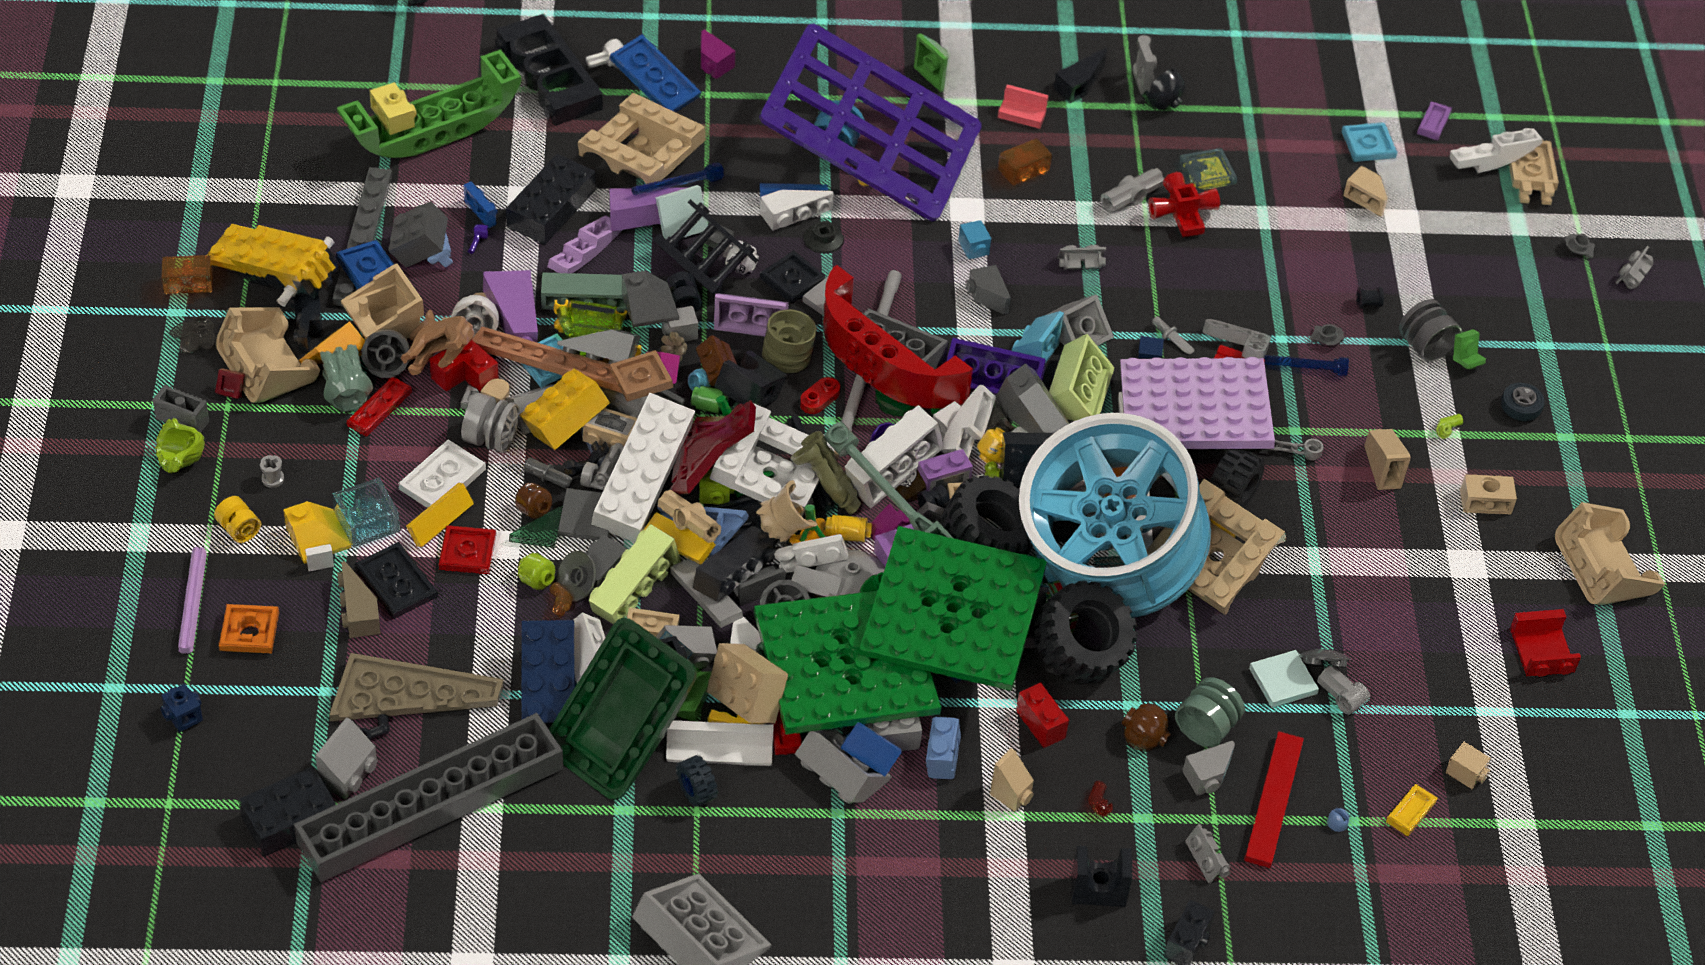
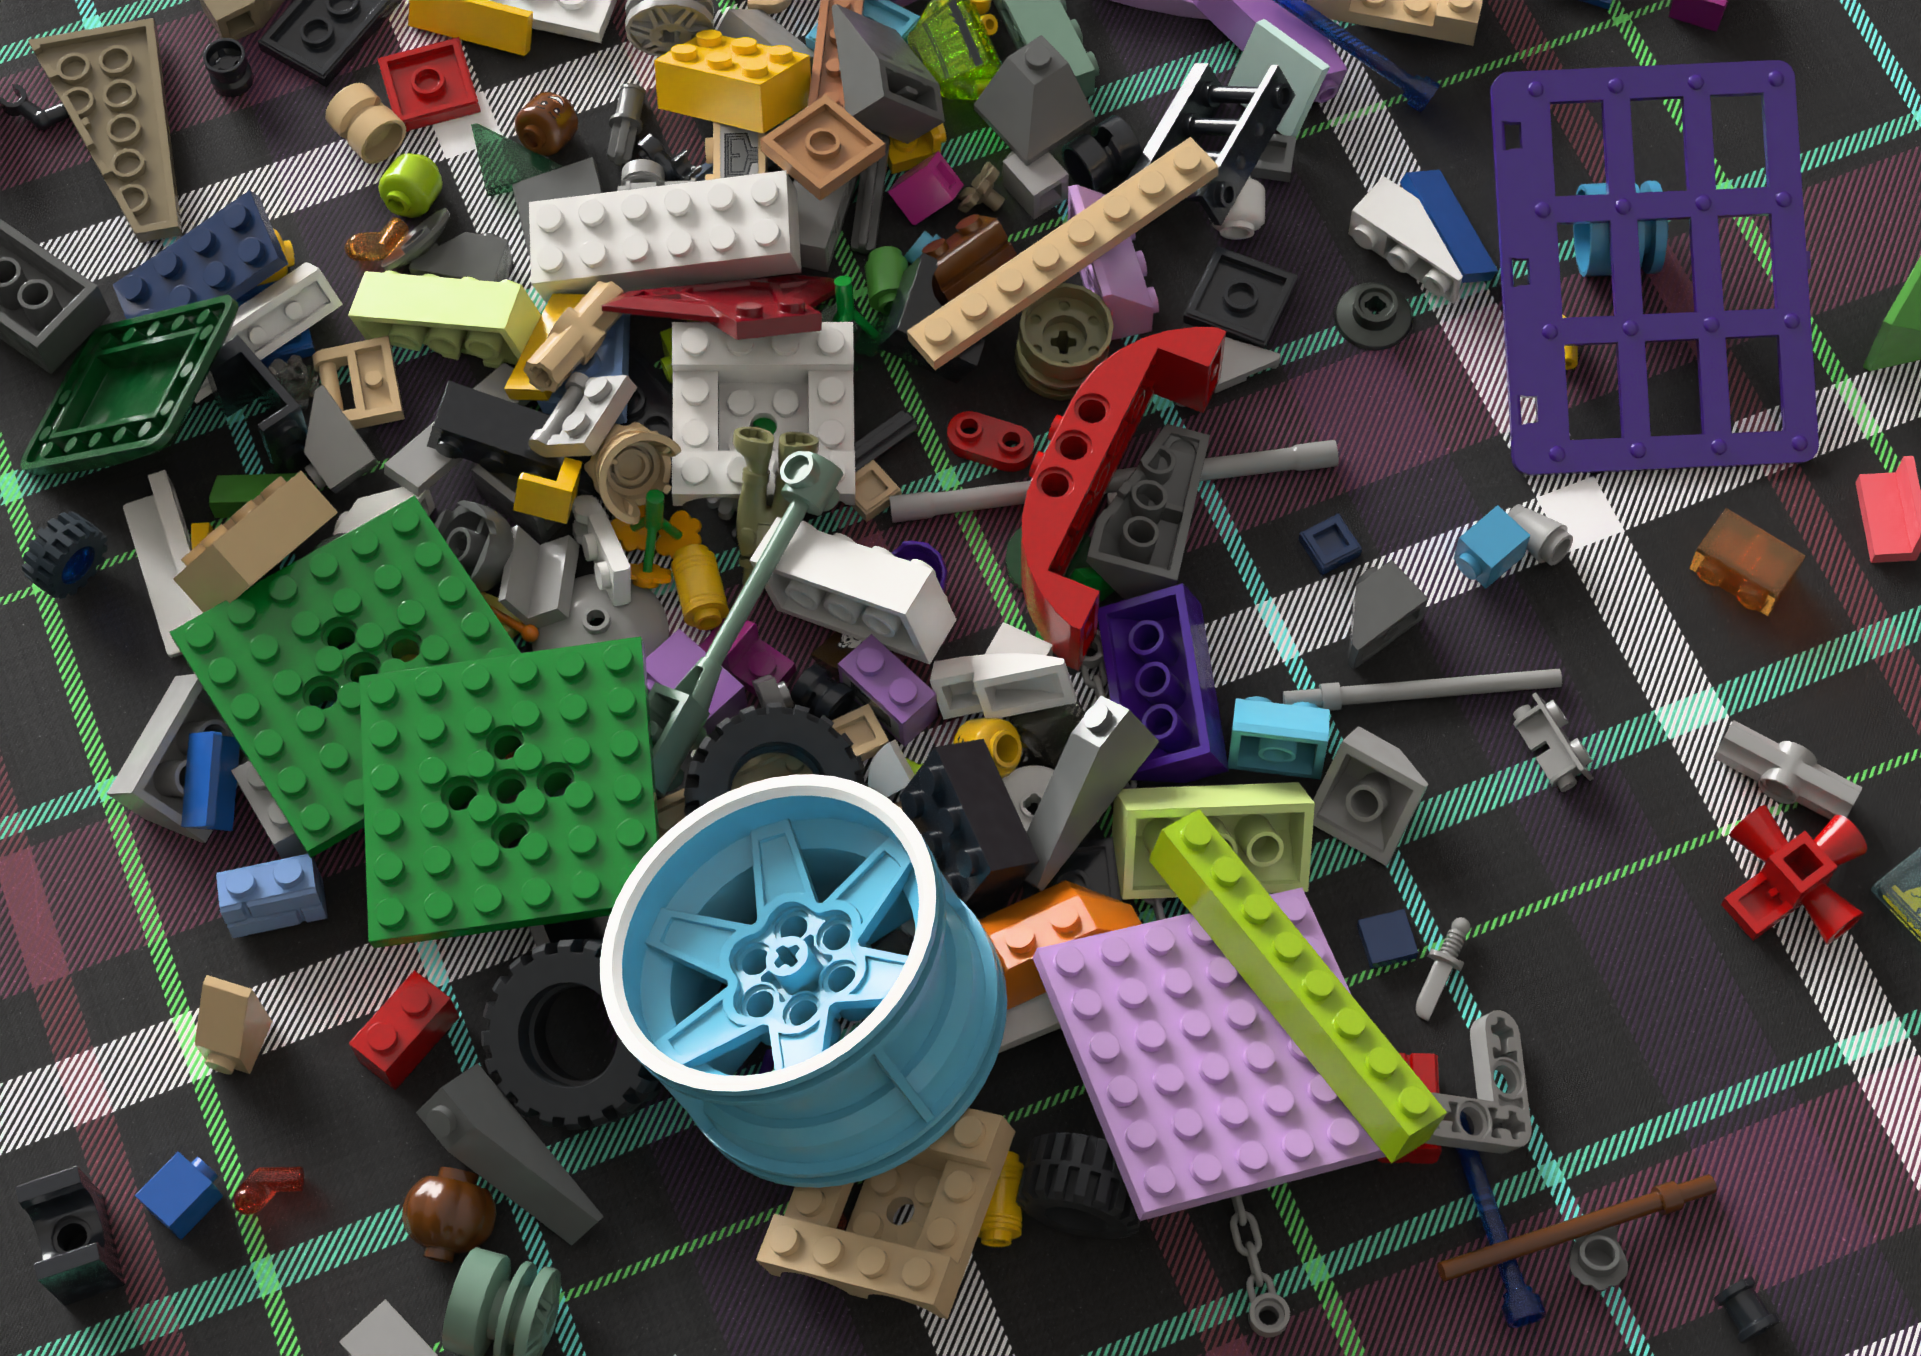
camera: 75 degrees right, 15 degrees up
none -> blue brick [135,1152,223,1240]
none -> black wheel [203,38,254,97]
none -> tan wheel [325,83,406,164]
none -> dark grey wedge [416,1063,604,1245]
none -> yellow panel [513,457,582,524]
none -> light grey plate [528,372,637,457]
none -> tan plate [907,137,1218,370]
none -> lime brick [1149,809,1447,1163]
none -> light grey bar [1283,669,1562,711]
none -> dark blue tile [1299,514,1362,575]
none -> reddish brown bar [1437,1174,1717,1282]
none -> light grey cone [1508,504,1573,565]

